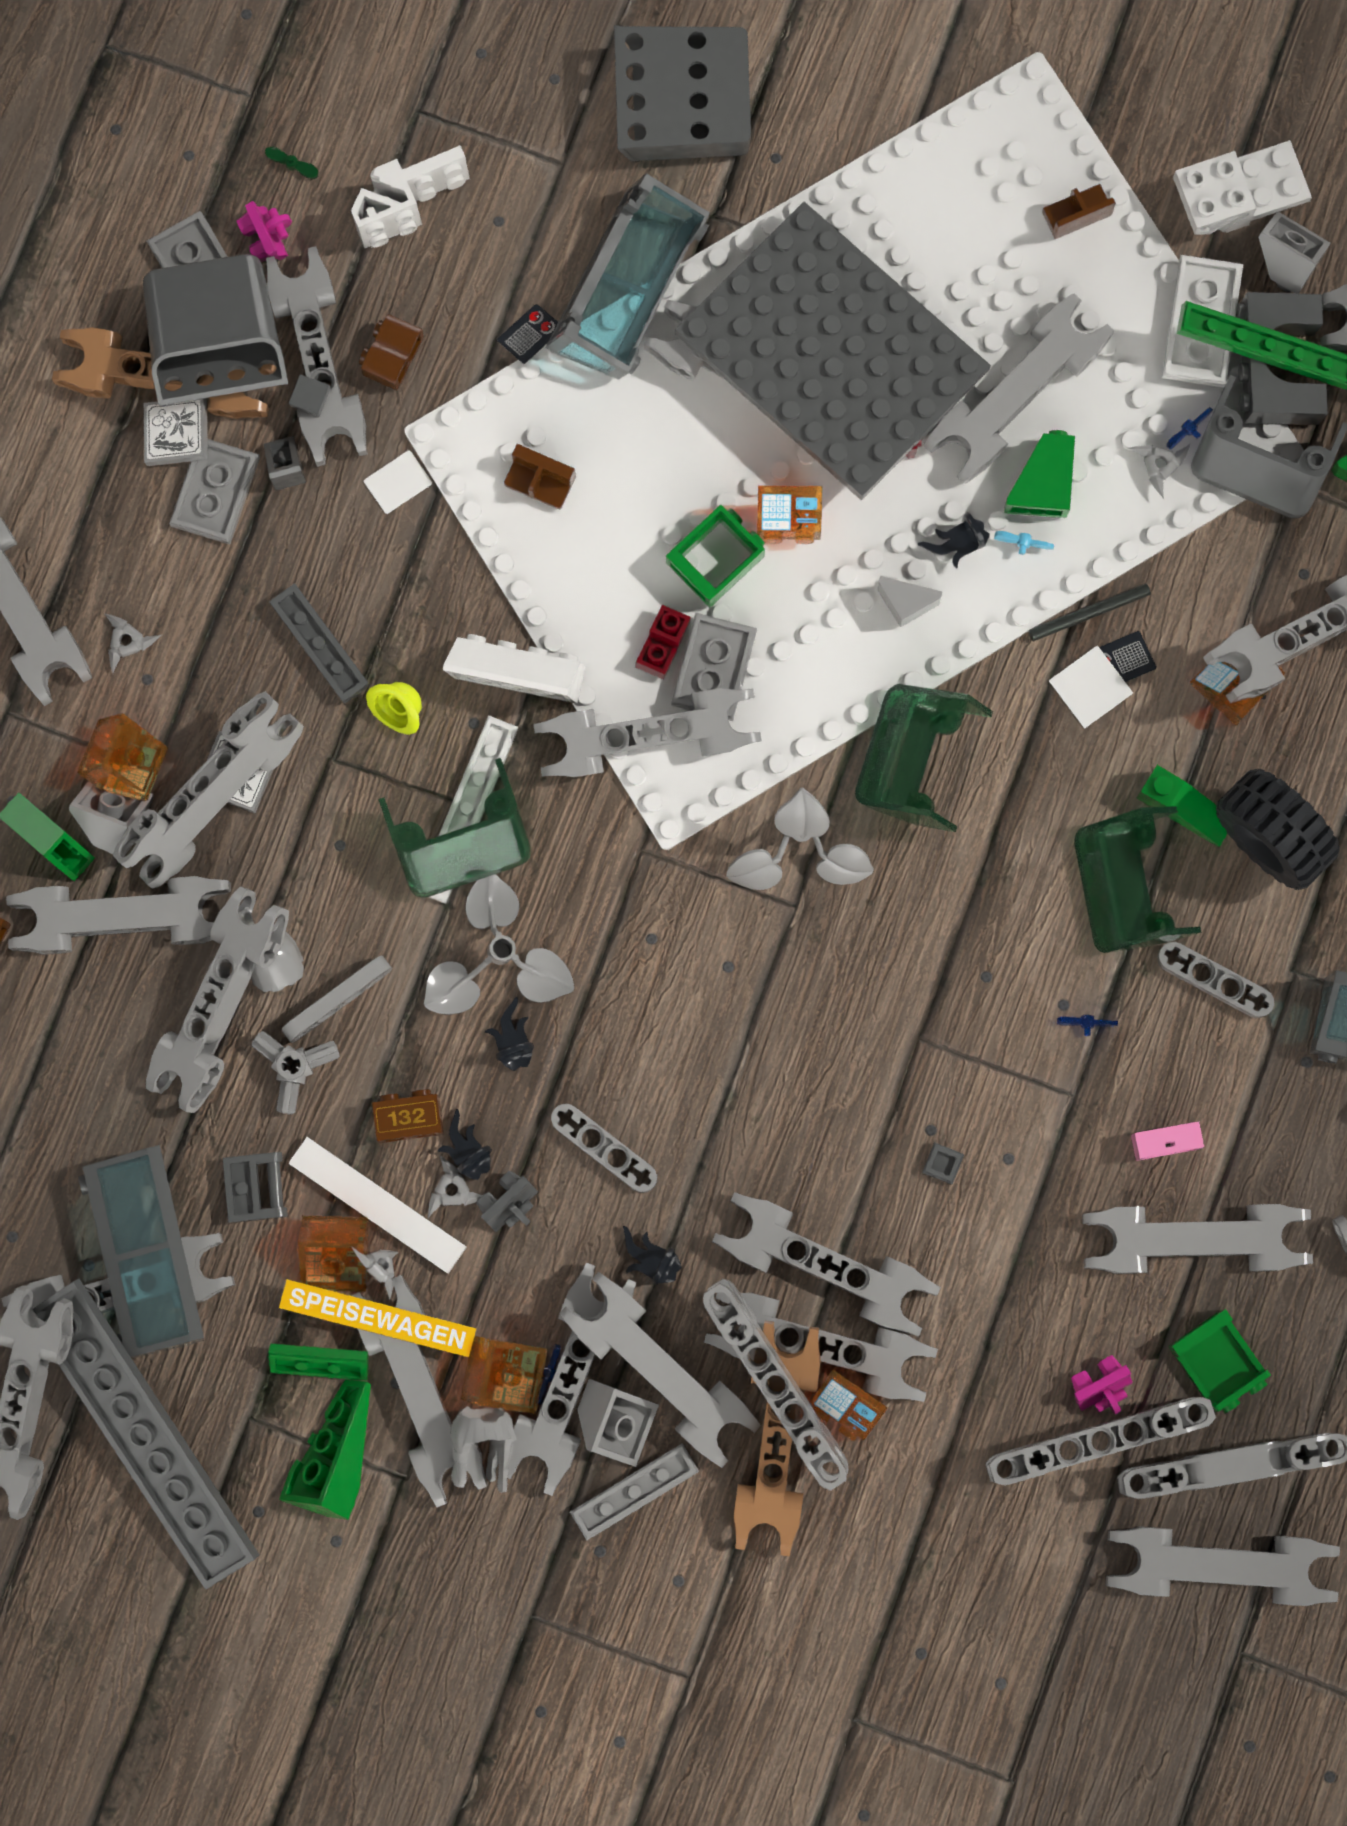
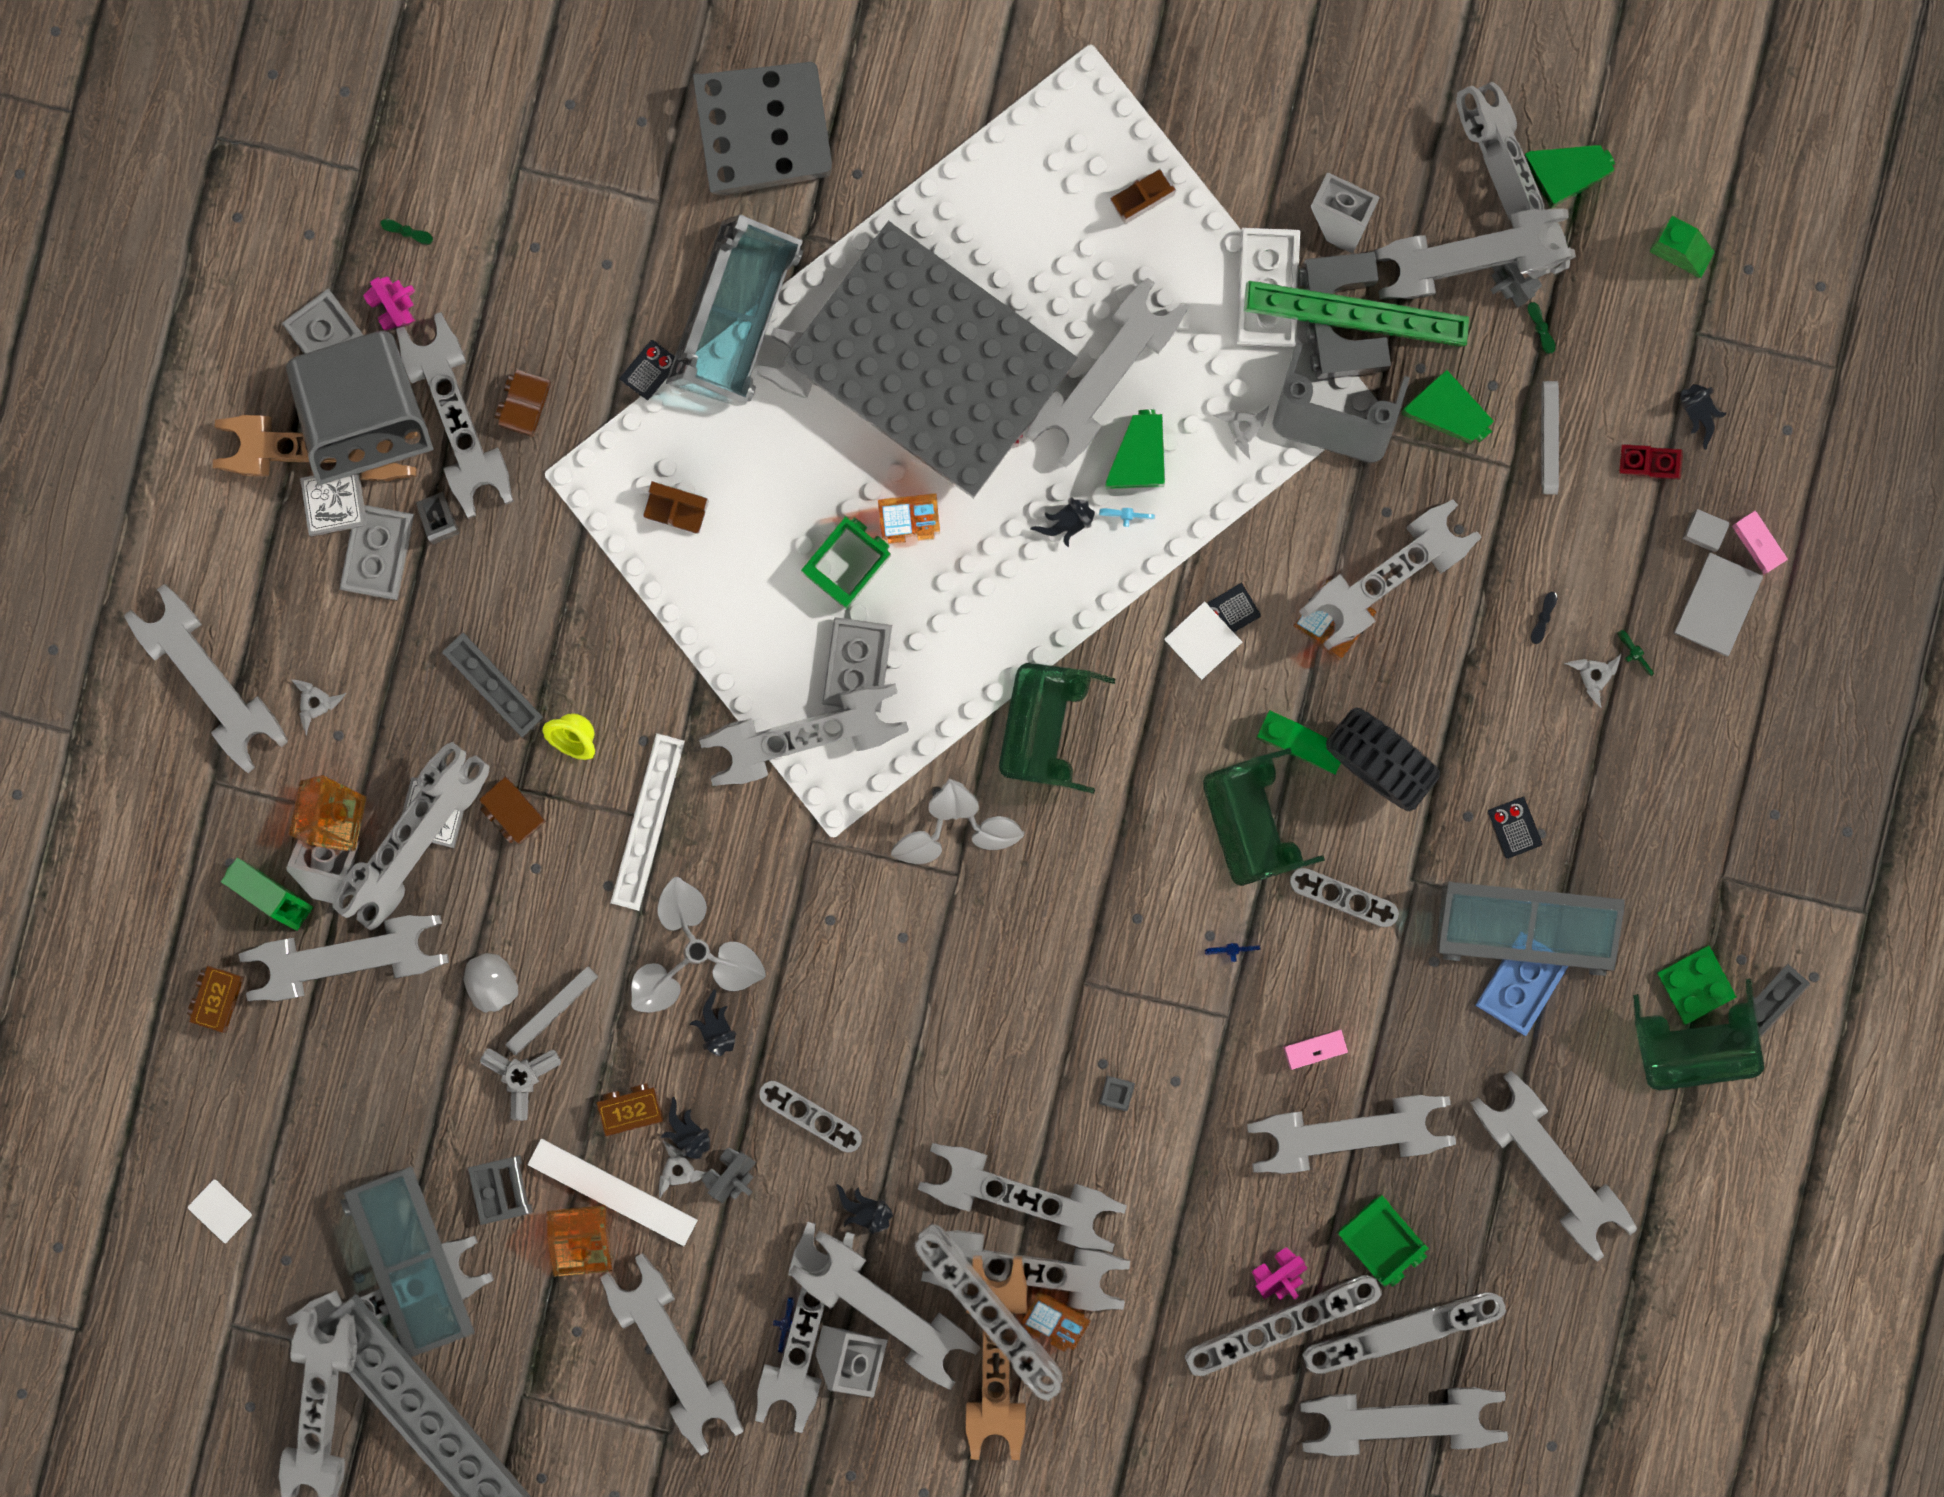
camera: 15 degrees left, 5 degrees up
light grey piece [146,886,289,1113] -> none
green tile [268,1343,369,1381] -> none
yellow sticker [279,1279,476,1357] -> none
green wedge [279,1379,371,1520] -> none
dark grey tile [289,374,331,417] -> none
white piece [351,146,470,248] -> none
light grey piece [352,1247,399,1300] -> none
white sticker [364,450,432,514] -> none
clear green windscreen [378,758,531,898] -> none
white slope [443,634,586,704] -> none
light grey piece [450,1406,517,1493] -> none
clear orange slope [461,1335,548,1414] -> none
light grey tile [570,1443,699,1541] -> none
dark red slope [635,605,691,680] -> none
light grey slope [878,576,943,627] -> none
pearl dark grey bar [1029,583,1151,642] -> none
clear blue piece [1166,407,1213,450] -> none
white piece [1173,141,1312,235] -> none
none -> reddish brown brick [479,776,547,845]

